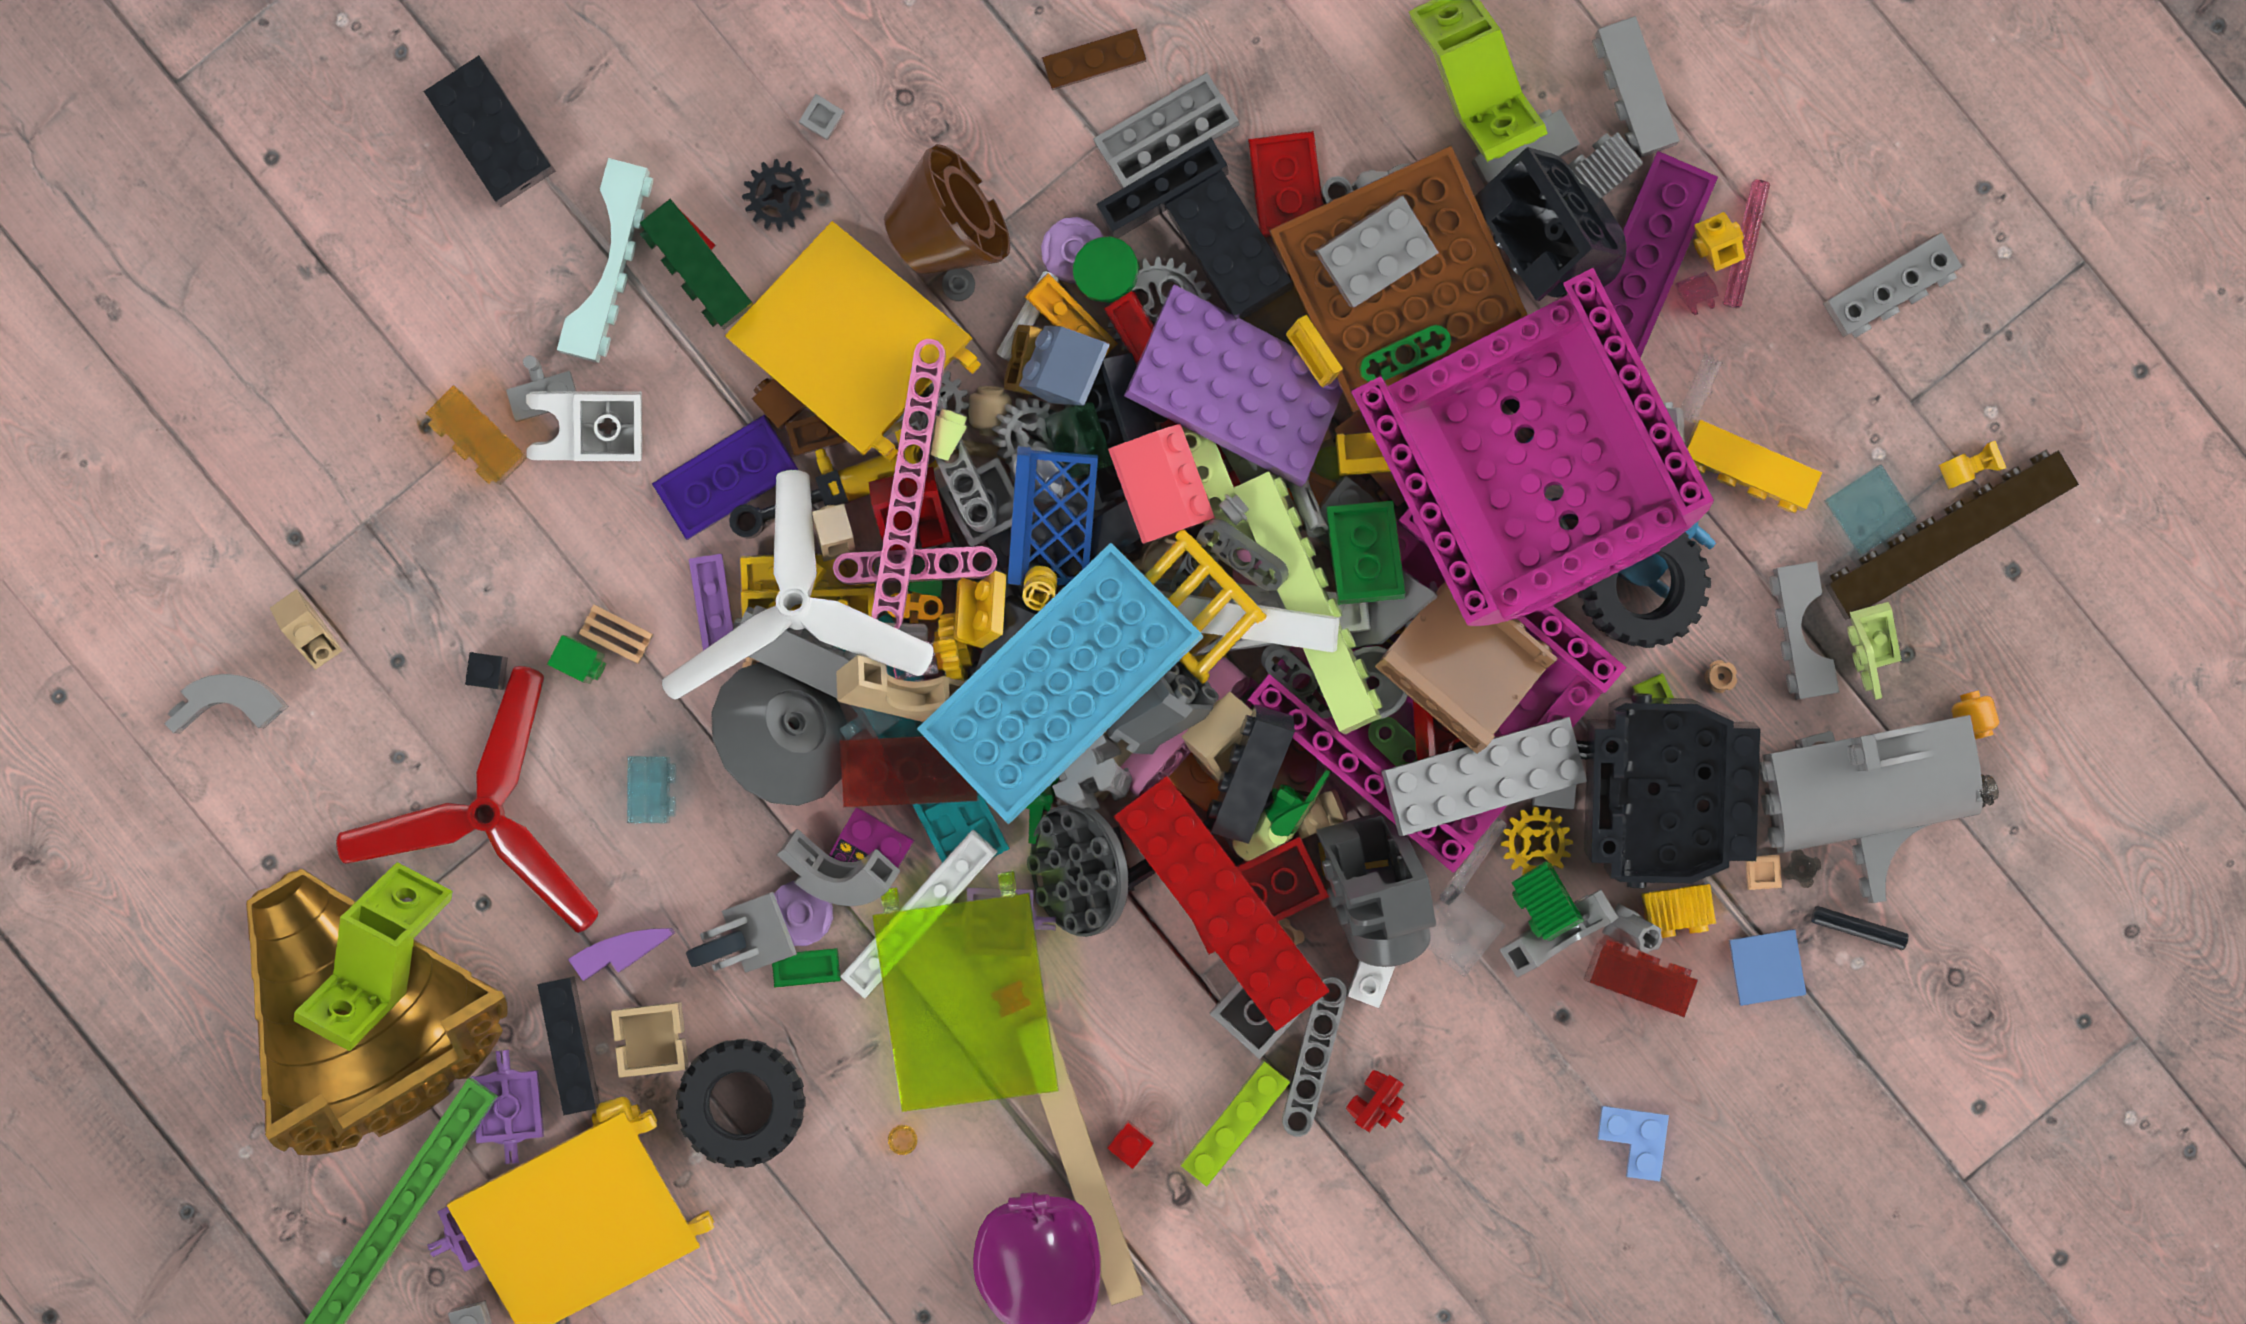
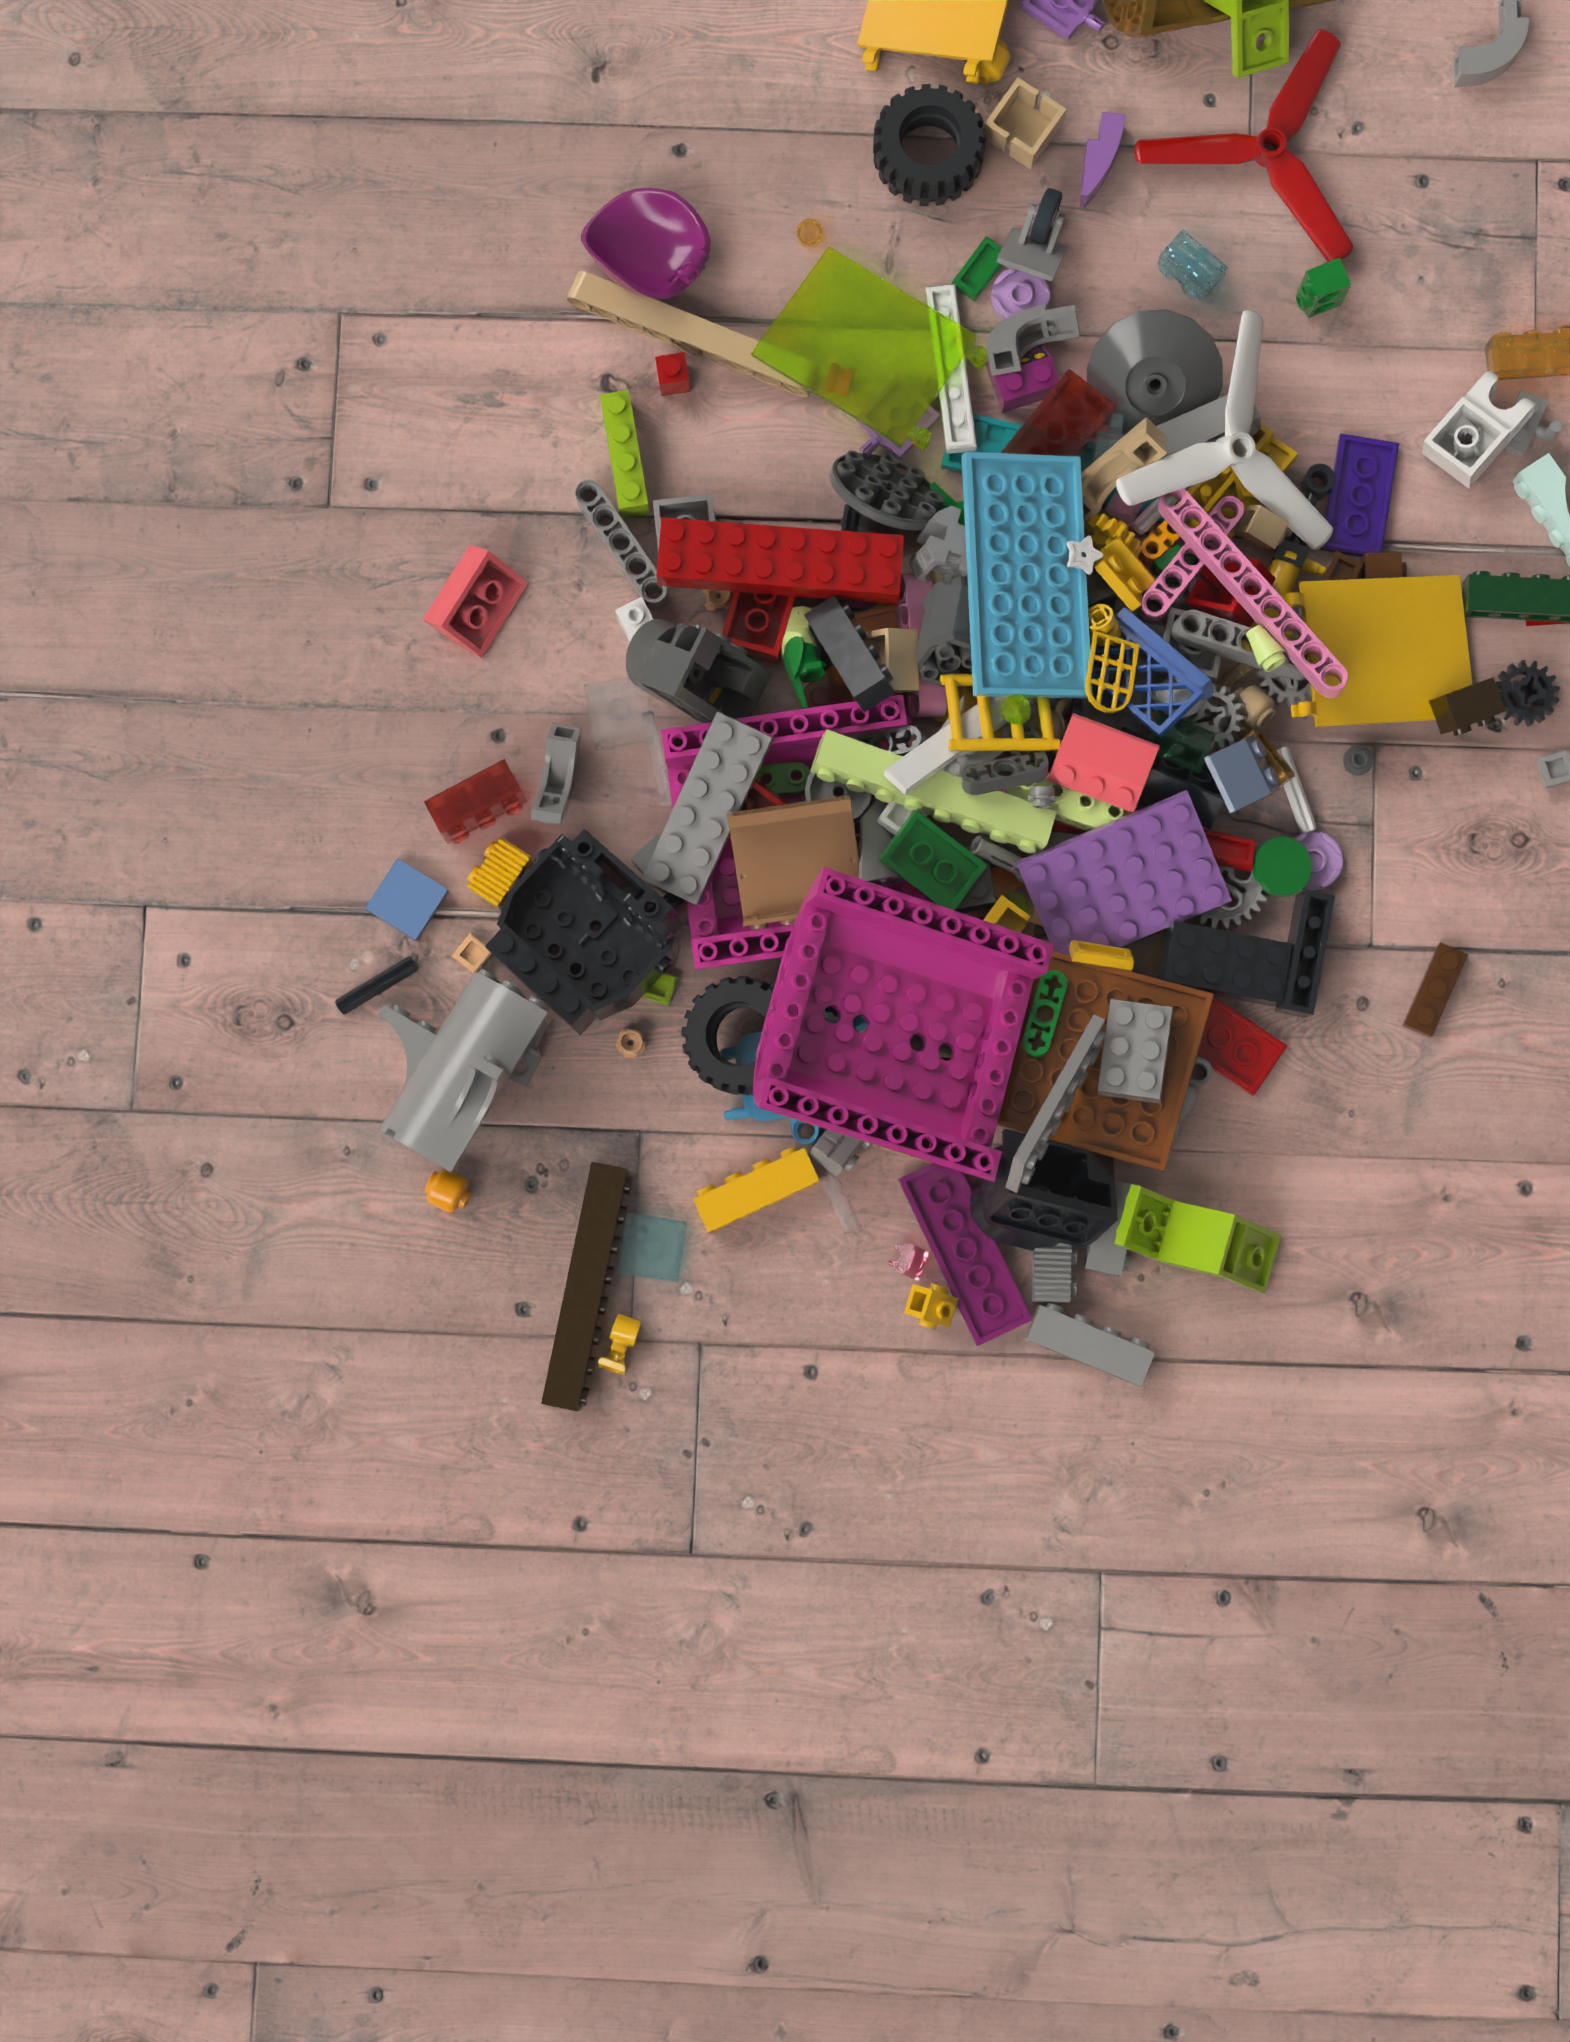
camera: 130 degrees right, 5 degrees down
tan slope [270,589,342,670] -> none
black brick [465,652,508,690] -> none
black brick [537,976,600,1116] -> none
light nougat tile [579,604,654,664] -> none
medium lavender plate [689,554,734,651] -> none
reddish brown cone [884,144,1010,274] -> none
light orange tile [1024,273,1118,356] -> none
light grey brick [1093,73,1240,188] -> none
tan bracket [1297,789,1348,839] -> none
red hips [1346,1070,1405,1133] -> none
yellow gear [1500,807,1573,876] -> none
green brick [1511,862,1584,941] -> none
light blue plate [1597,1106,1669,1181] -> none
light grey piece [1602,903,1663,954] -> none
clear pink axle [1723,179,1770,309] -> none
light grey arch [1769,561,1839,700] -> none
clear smoke plate [1782,850,1821,888] -> none
light grey brick [1823,233,1962,338] -> none
yellowish green bracket [1847,602,1902,700] -> none
clear smoke plate [1979,774,1999,808] -> none
none -> coral slope [423,545,528,658]
none -> clear neon green plate [1000,694,1031,724]
none -> light grey plate [1005,1014,1106,1193]
none -> white plate [1067,536,1103,575]
none -> yellow window [1085,631,1140,713]
none -> dark brown brick [1429,677,1506,736]

